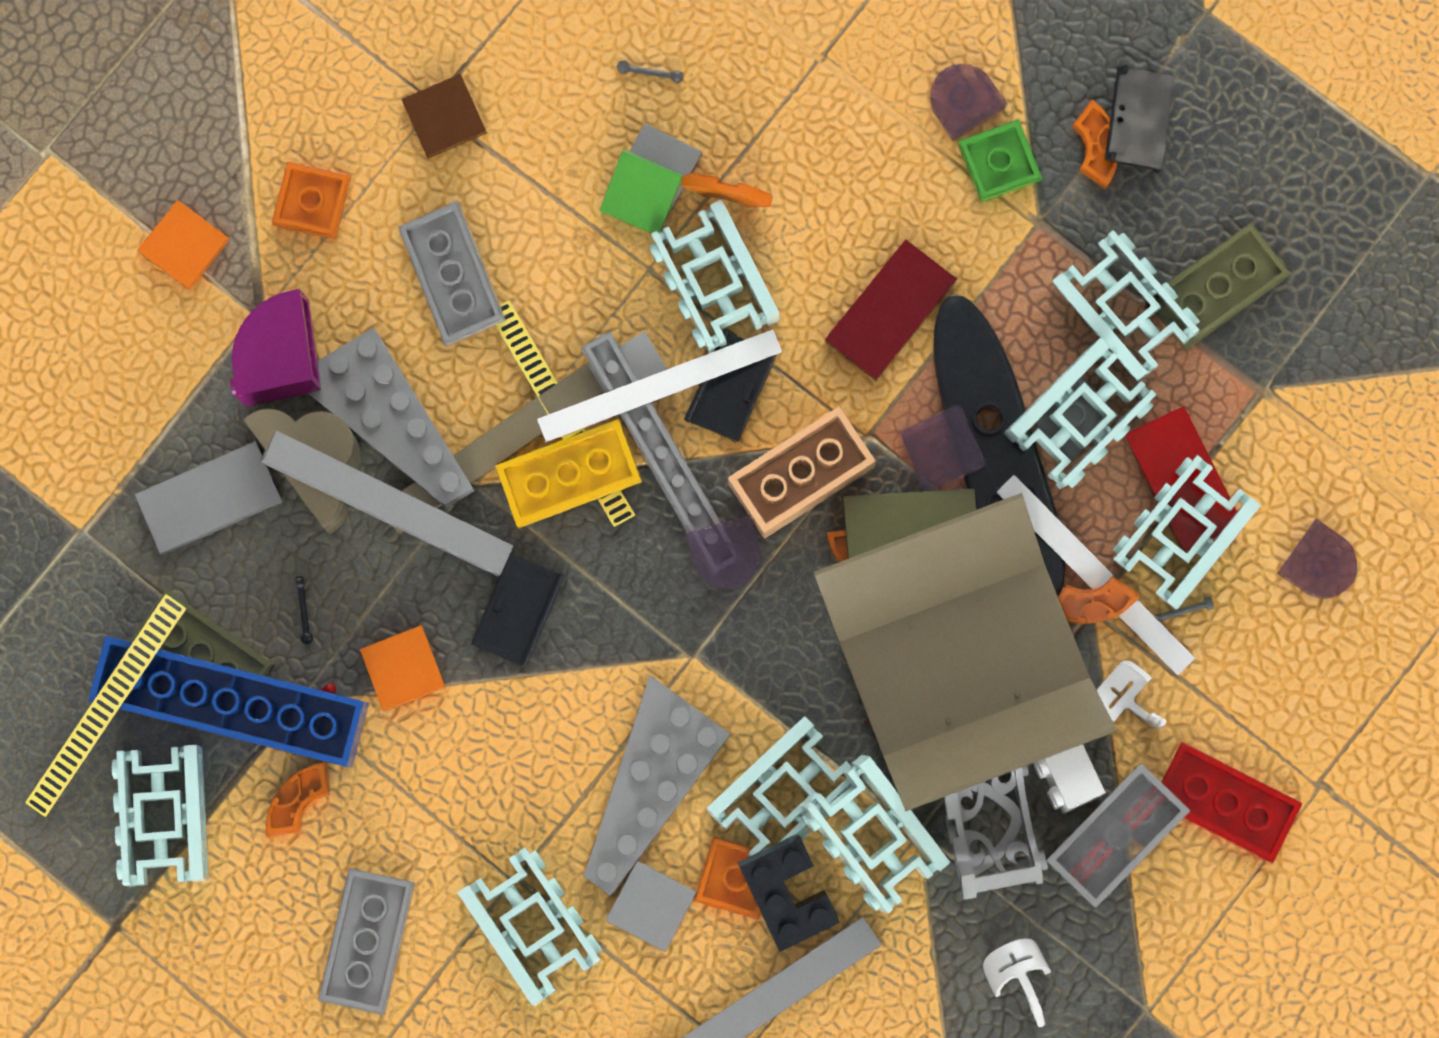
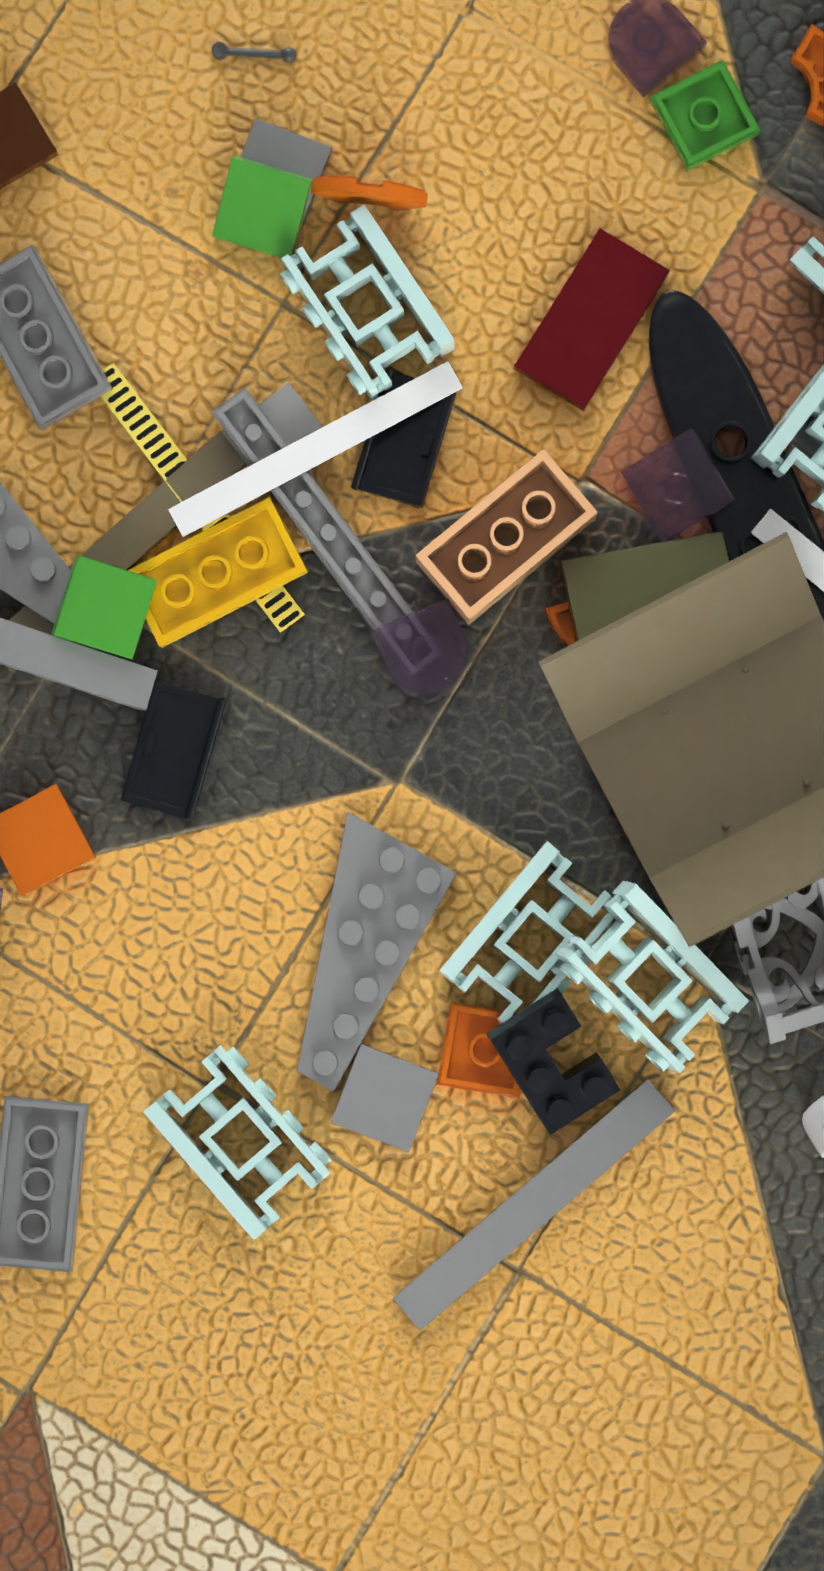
camera: 10 degrees left, 5 degrees up
none -> bright green tile [51,554,157,659]

